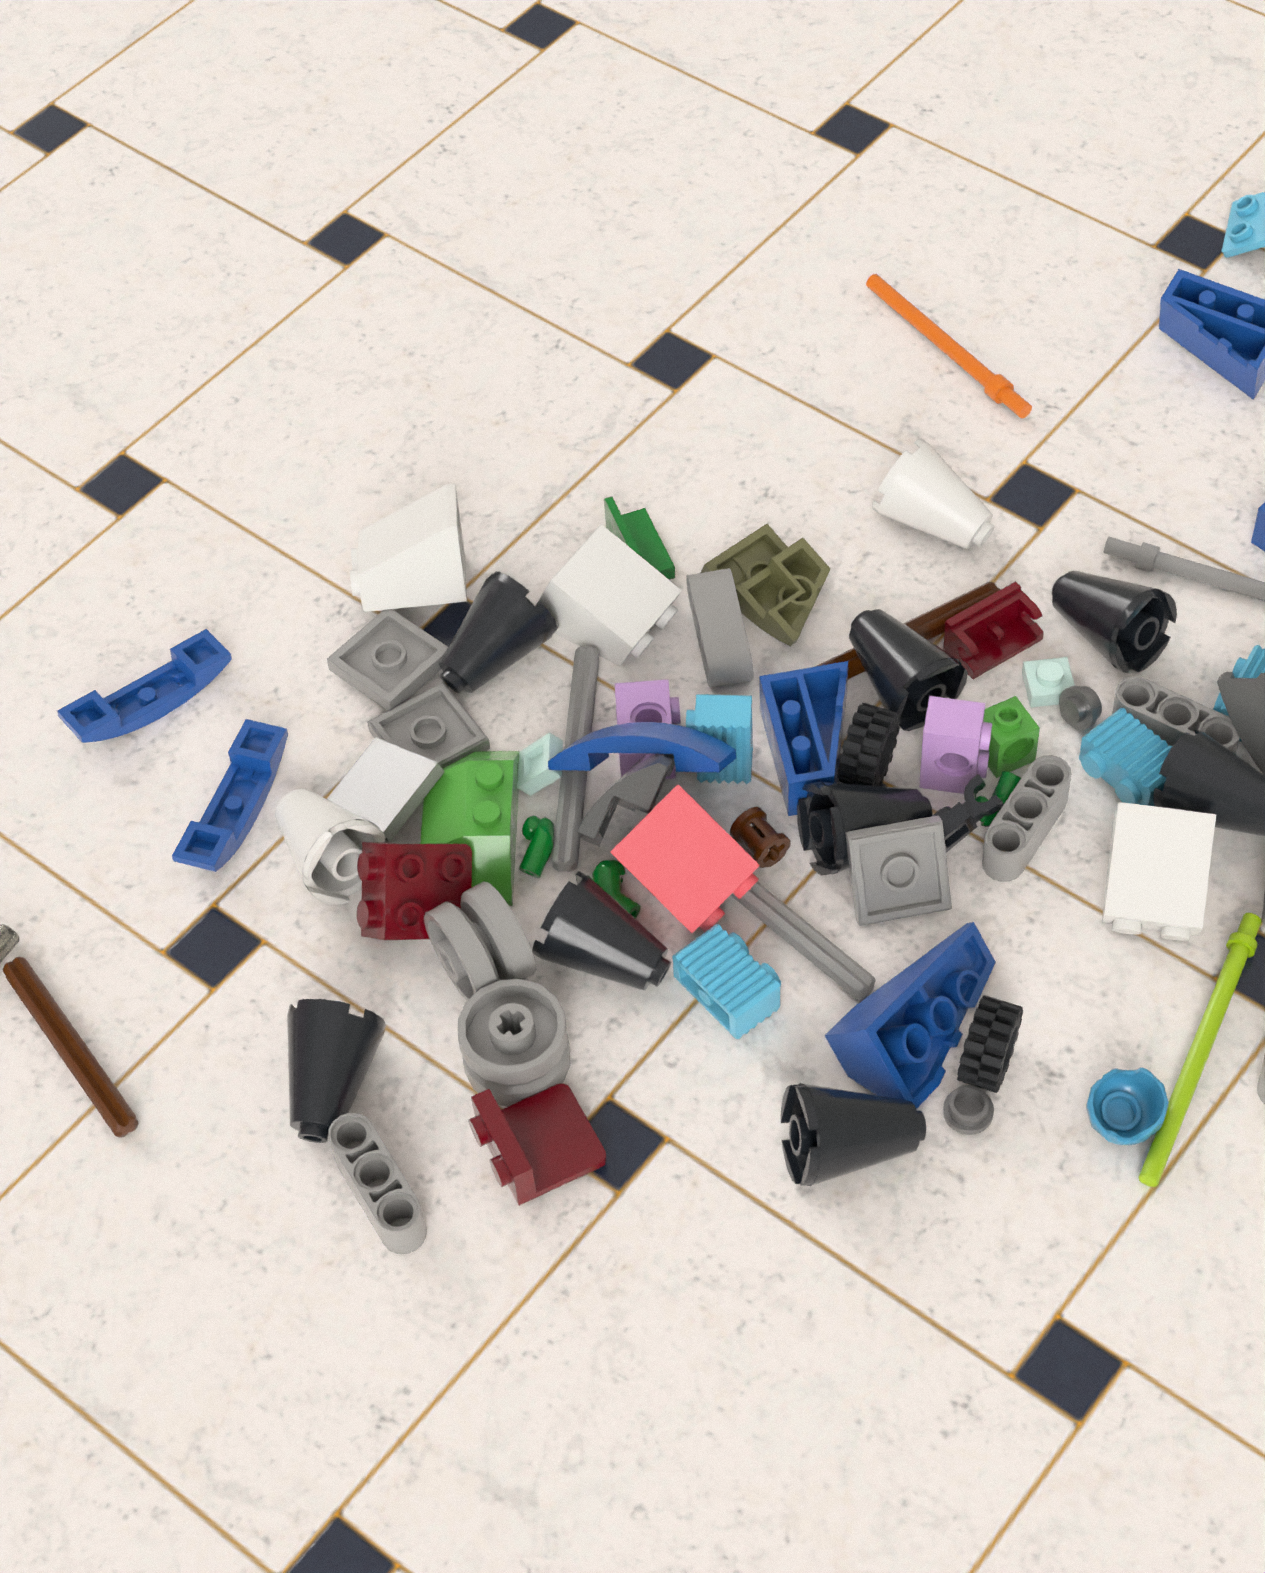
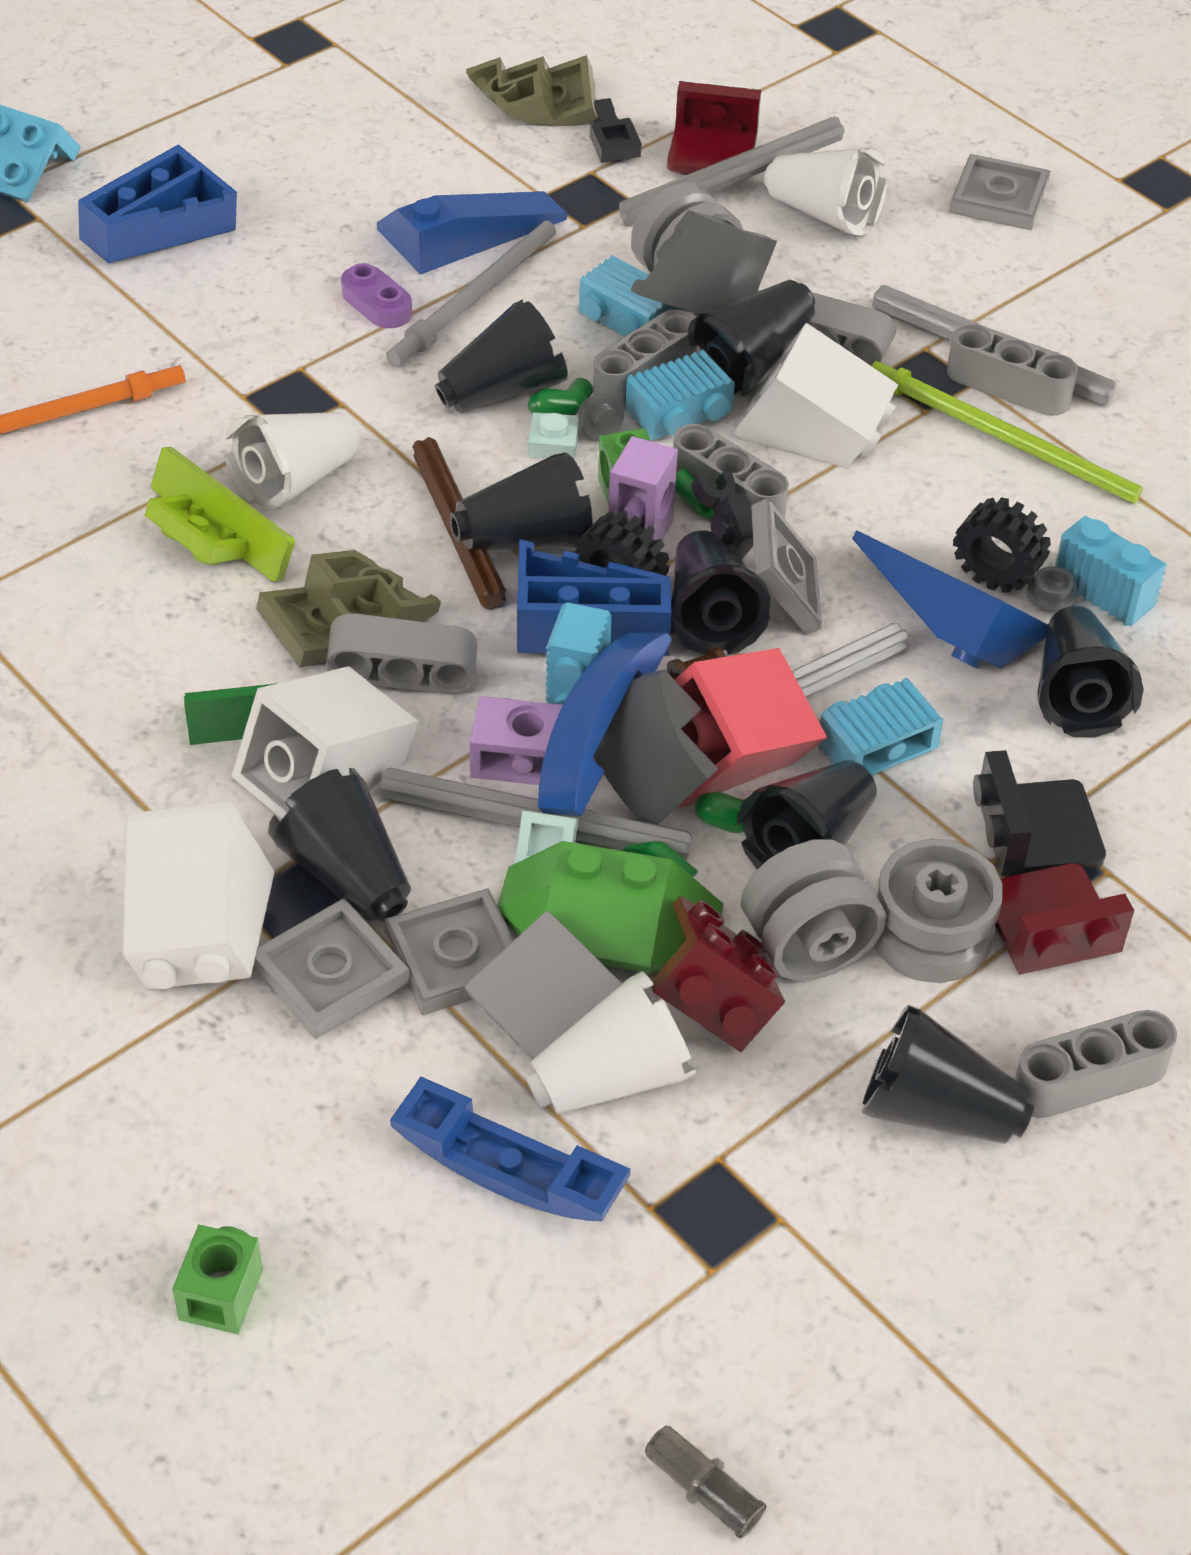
camera: 85 degrees left, 5 degrees down
reddish brown axle [3,956,138,1138] -> none
blue slope [57,629,232,743] -> none
dark red hinge [943,581,1044,679] -> none
dark azure hair [1086,1067,1169,1145] -> none
none -> lime bracket [144,447,295,582]
none -> bright green brick [172,1224,263,1334]
none -> medium lavender plate [341,263,412,328]
none -> green arm [528,378,593,415]
none -> black bracket [973,750,1106,876]
none -> medium azure brick [1055,515,1167,626]

